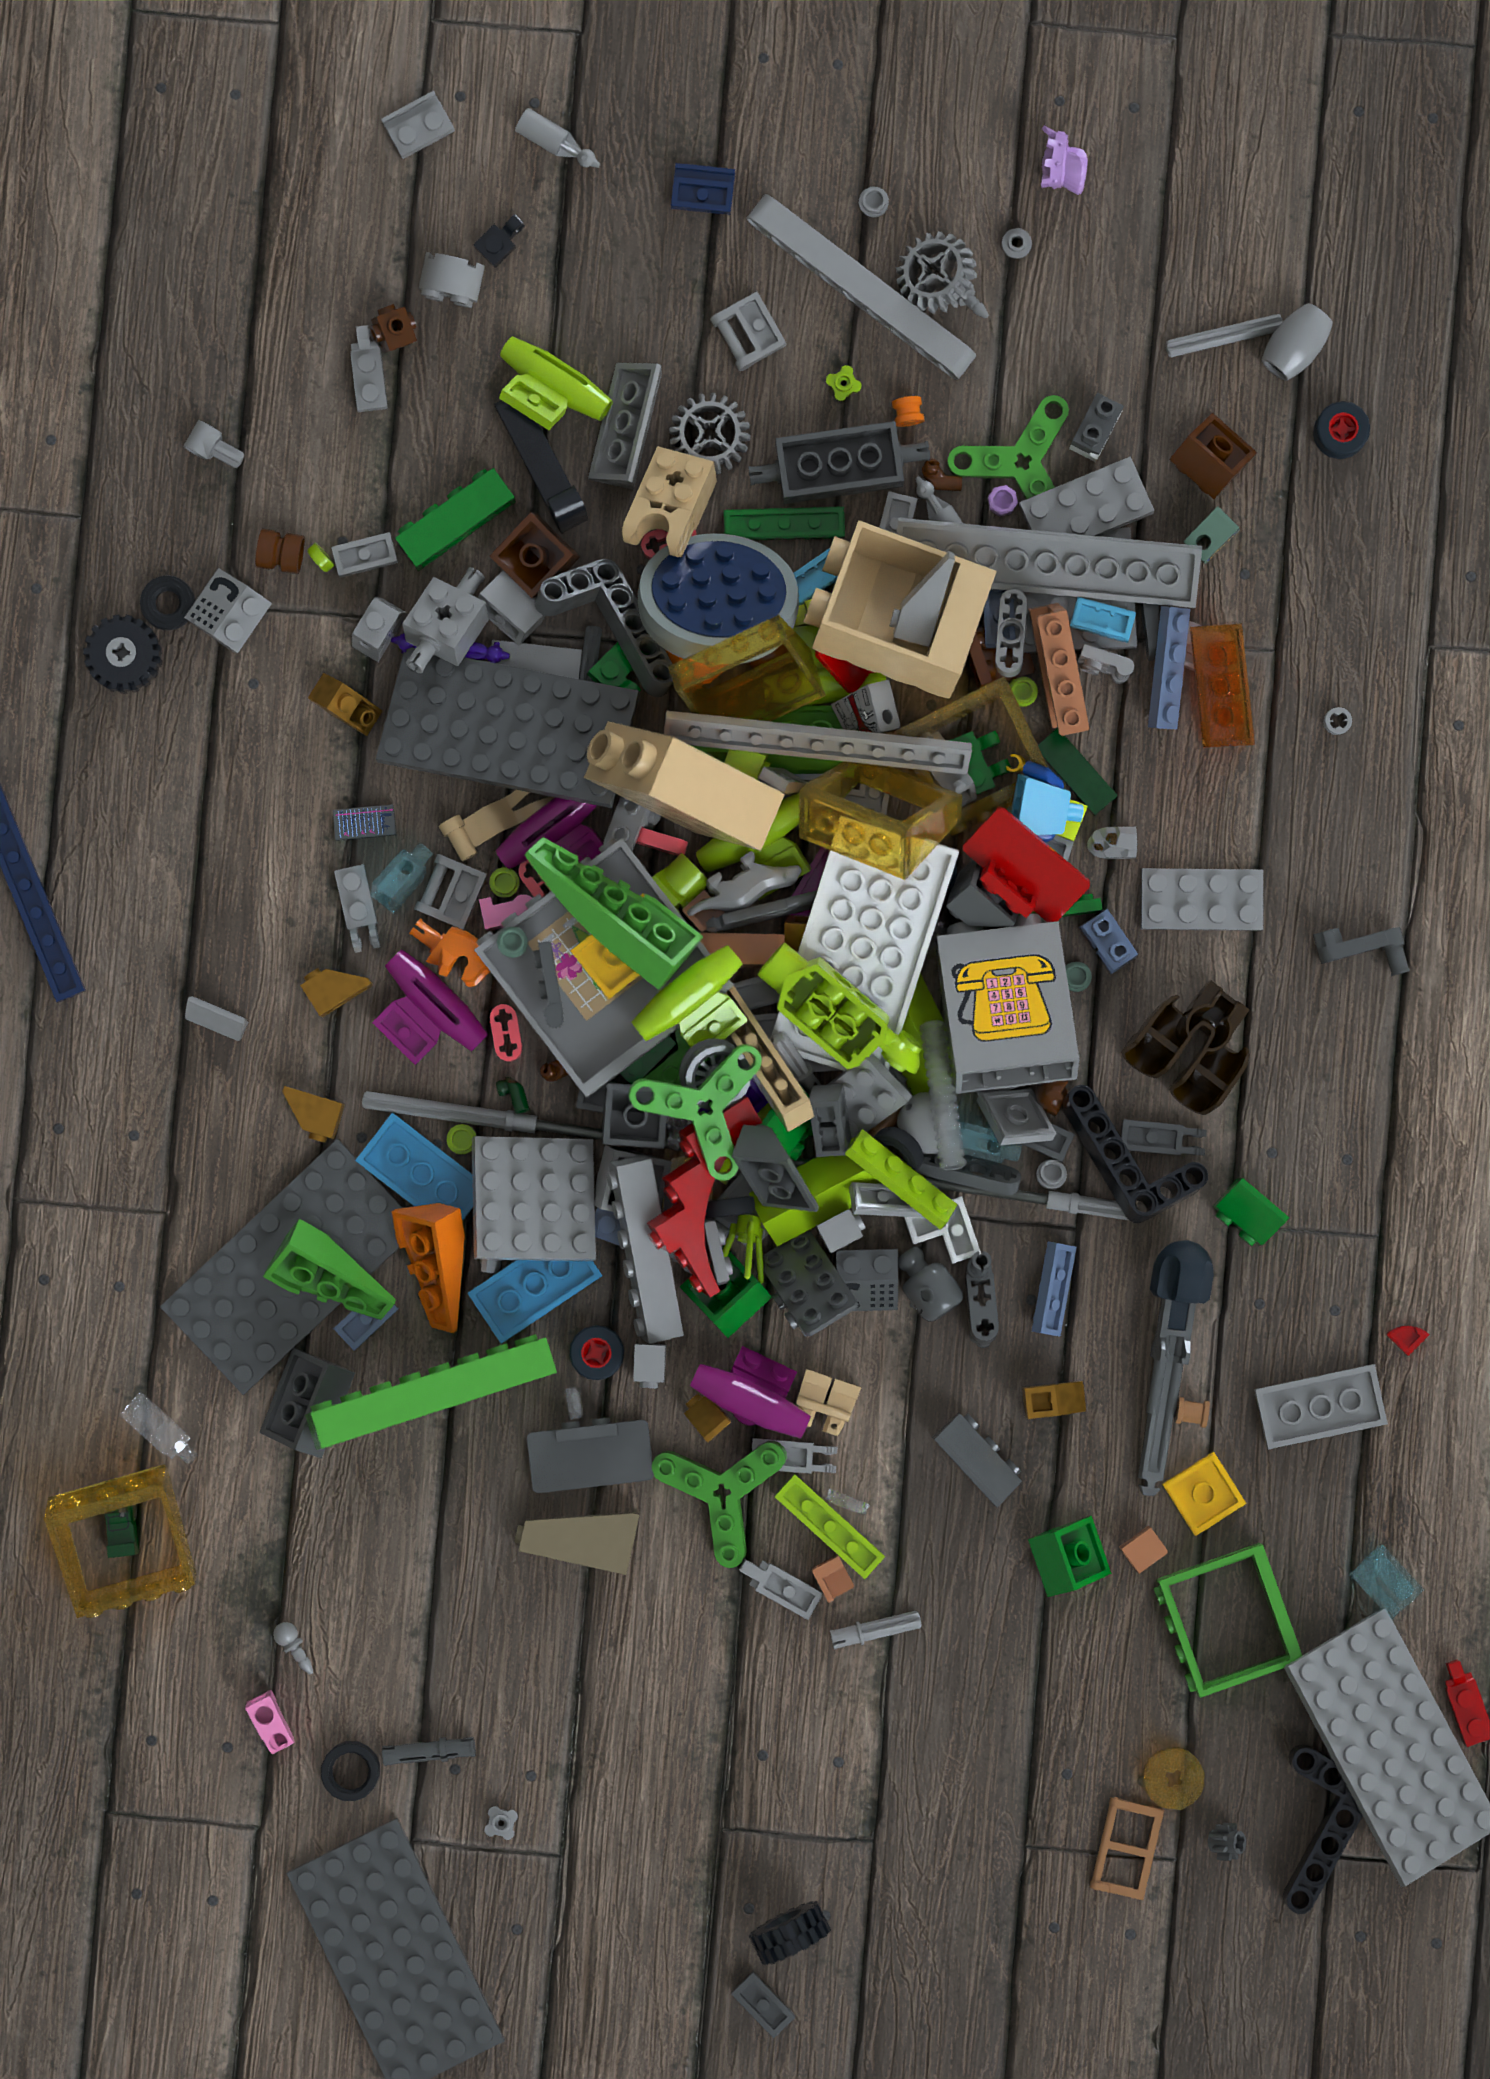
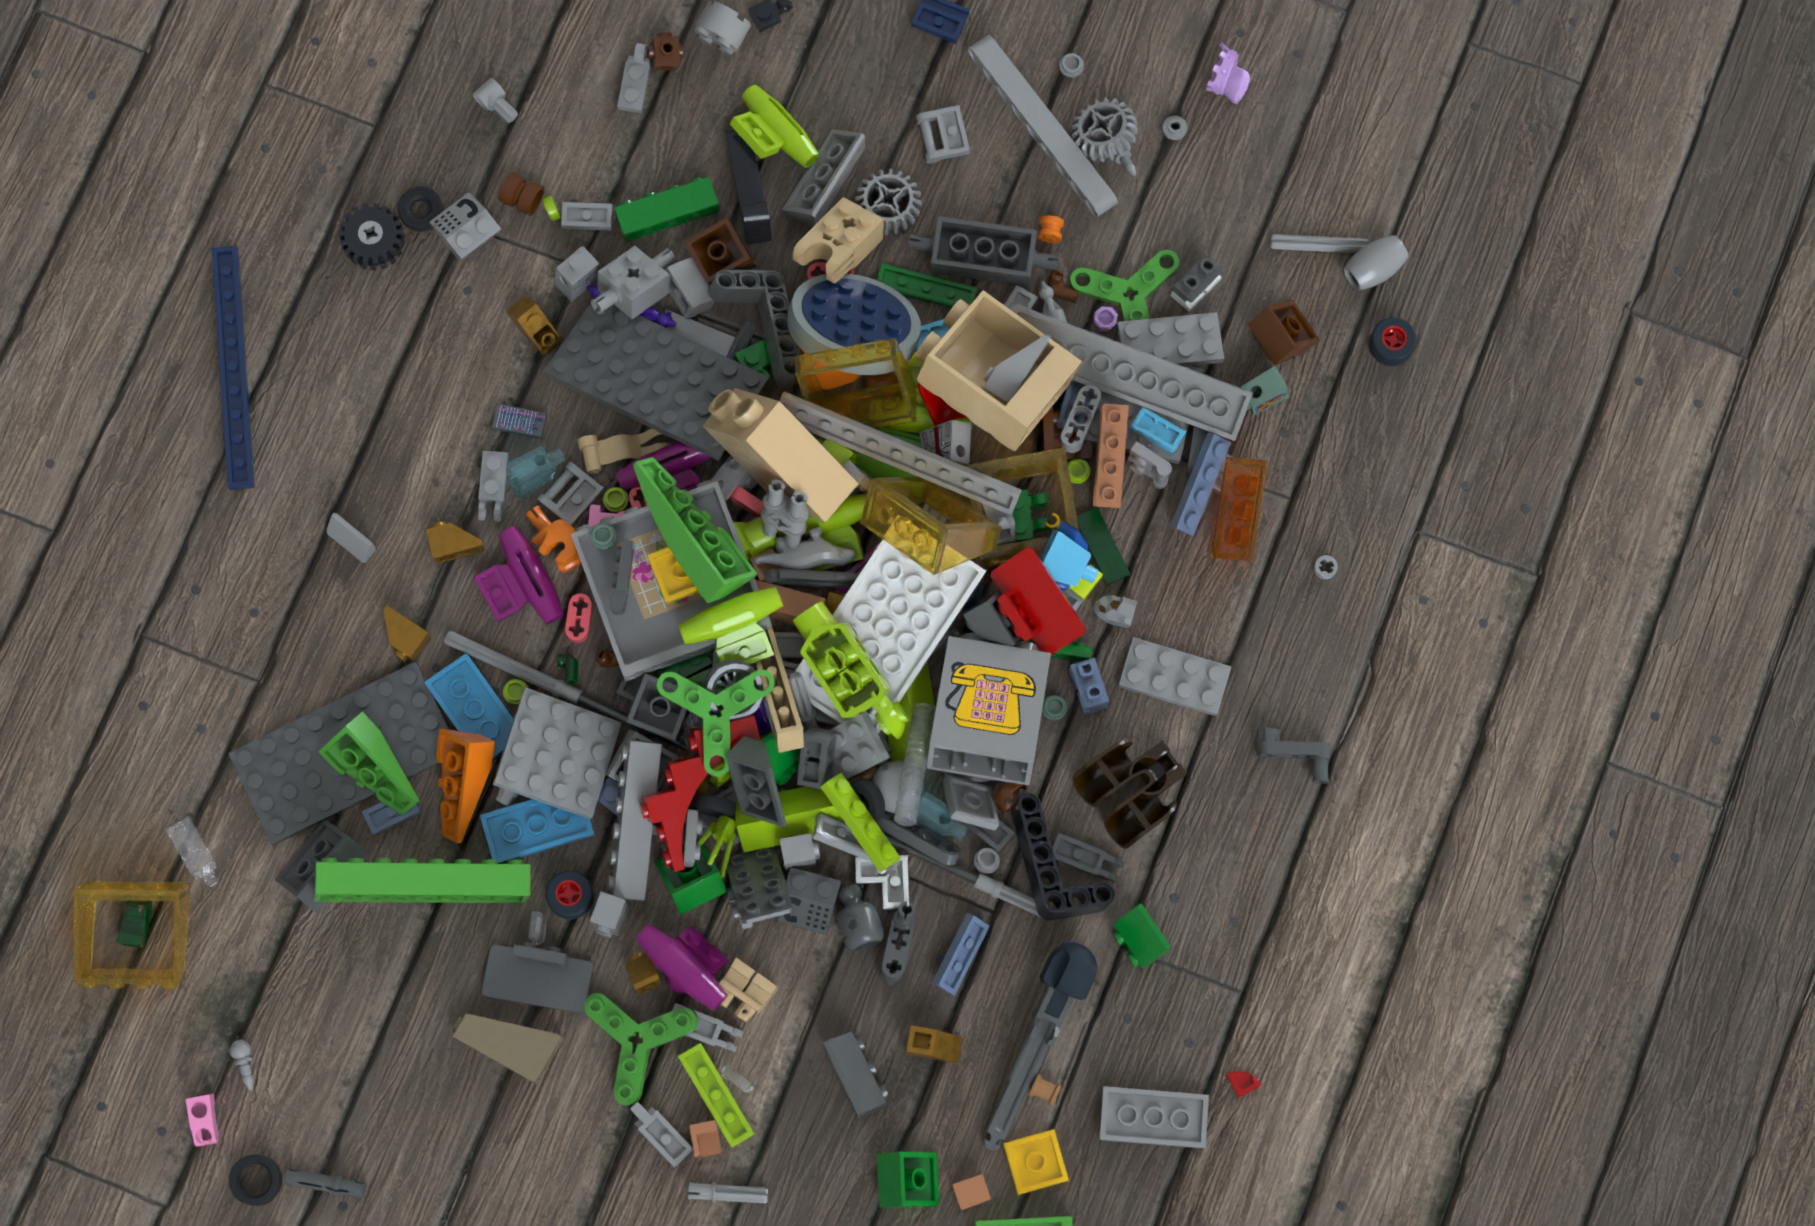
camera: 15 degrees right, 10 degrees down
lime plate [826,365,862,401] -> none
none -> light grey pin [761,480,809,548]

